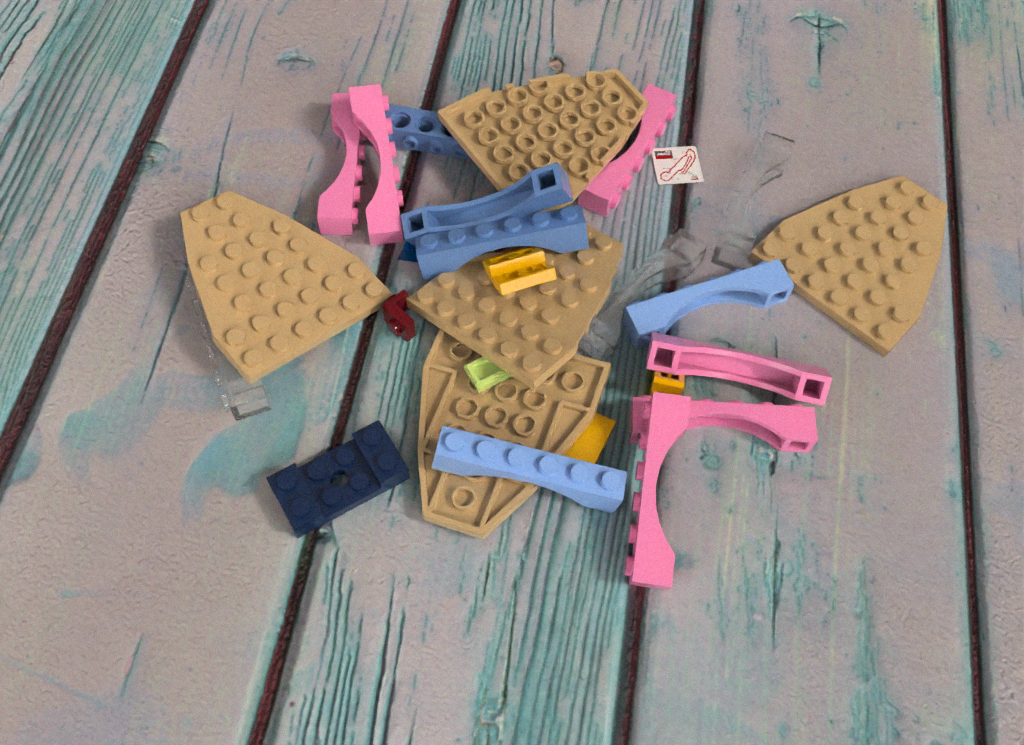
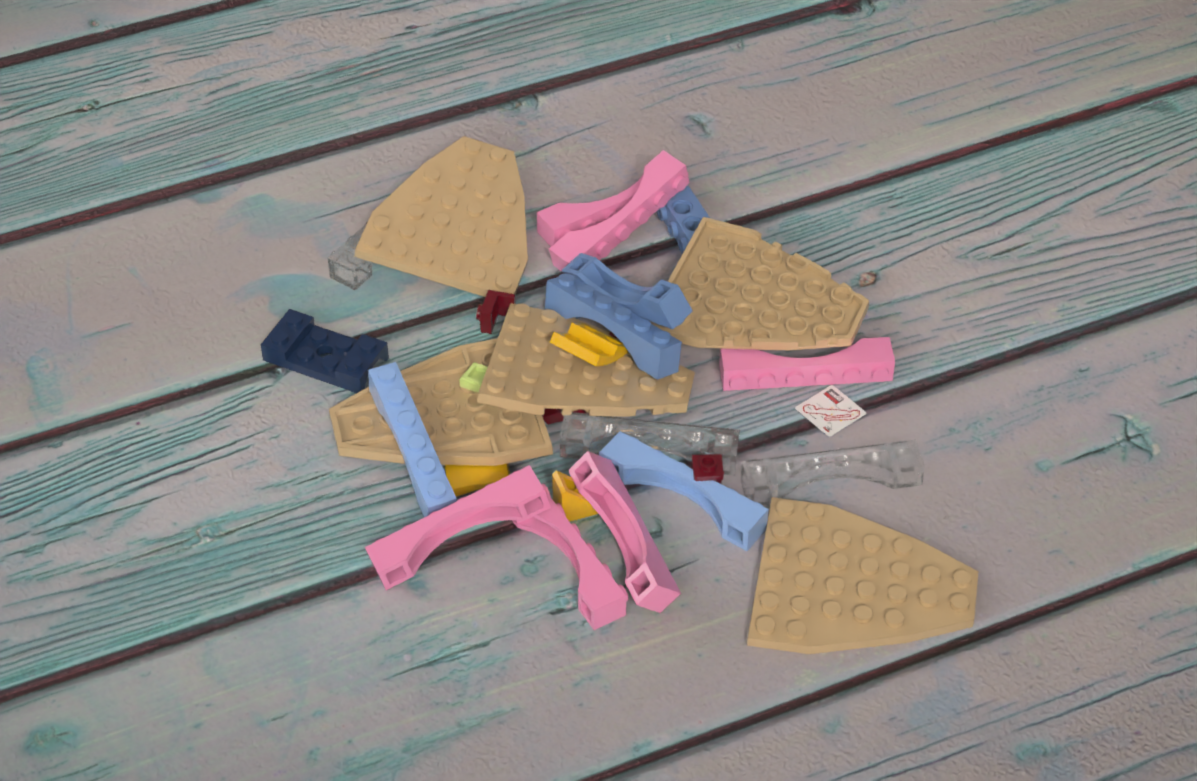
camera: 60 degrees right, 15 degrees down
none -> dark red bracket [691,454,724,484]

